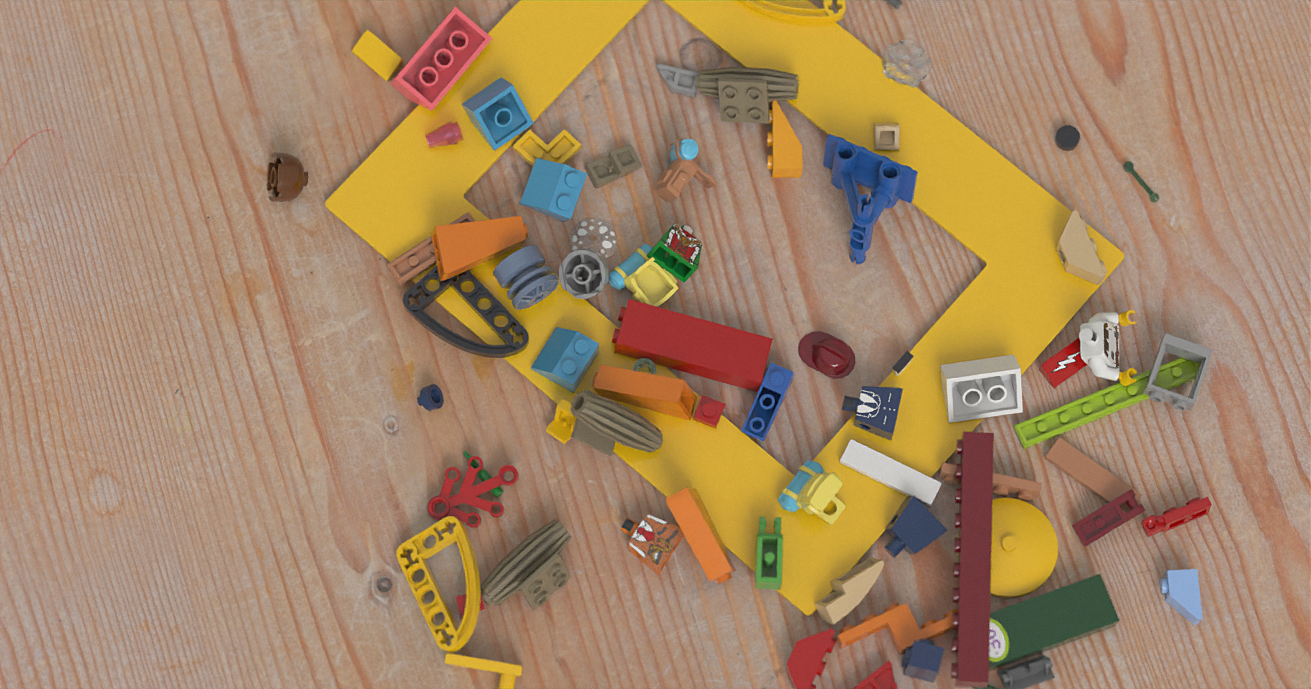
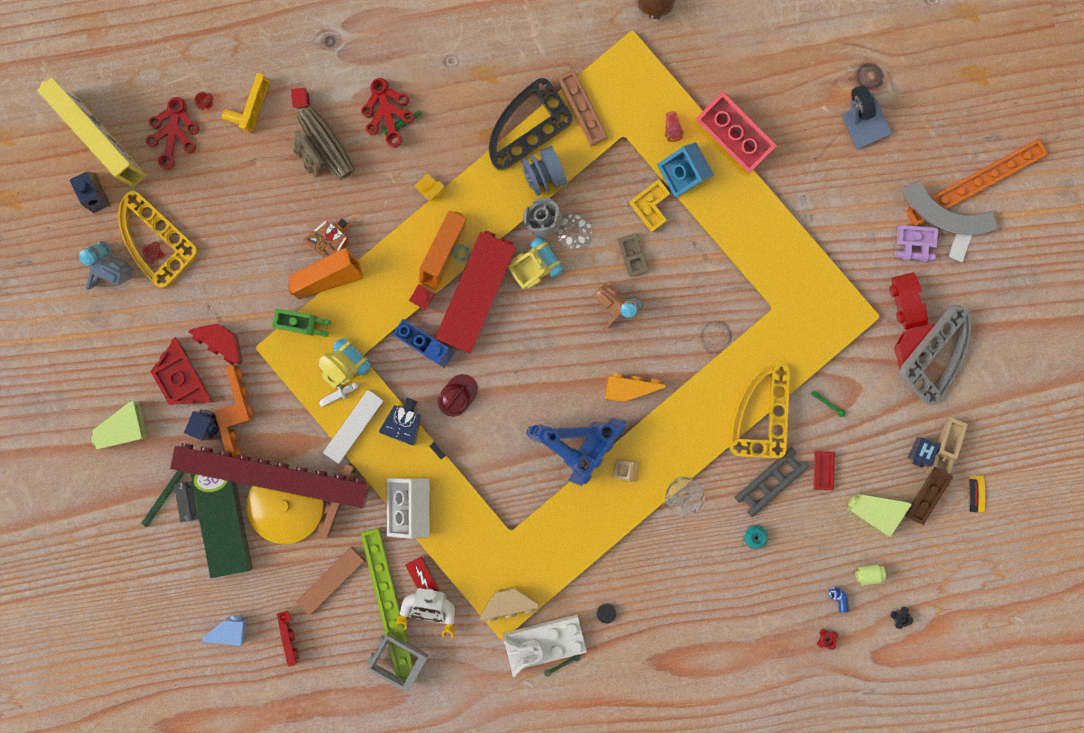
camera: 100 degrees right, 15 degrees up
yellow slope [352,30,404,82] -> none
yellow beam [396,516,480,653] -> none
dark blue tile [417,384,444,411] -> none
orange slope [431,216,528,281] -> none
dark azure slope [519,158,587,222] -> none
dark azure slope [531,327,599,393] -> none
dark tan plate [570,390,663,456] -> none
torso [646,224,702,283] -> none
light grey tile [656,63,700,98] -> none
dark tan plate [695,67,799,124] -> none
tan slope [814,557,884,624] -> none
dark blue torso [884,496,947,558] -> none
dark red plate [1072,489,1146,547] -> none
none -> white piece [319,382,359,407]
none -> white plate [502,614,587,677]

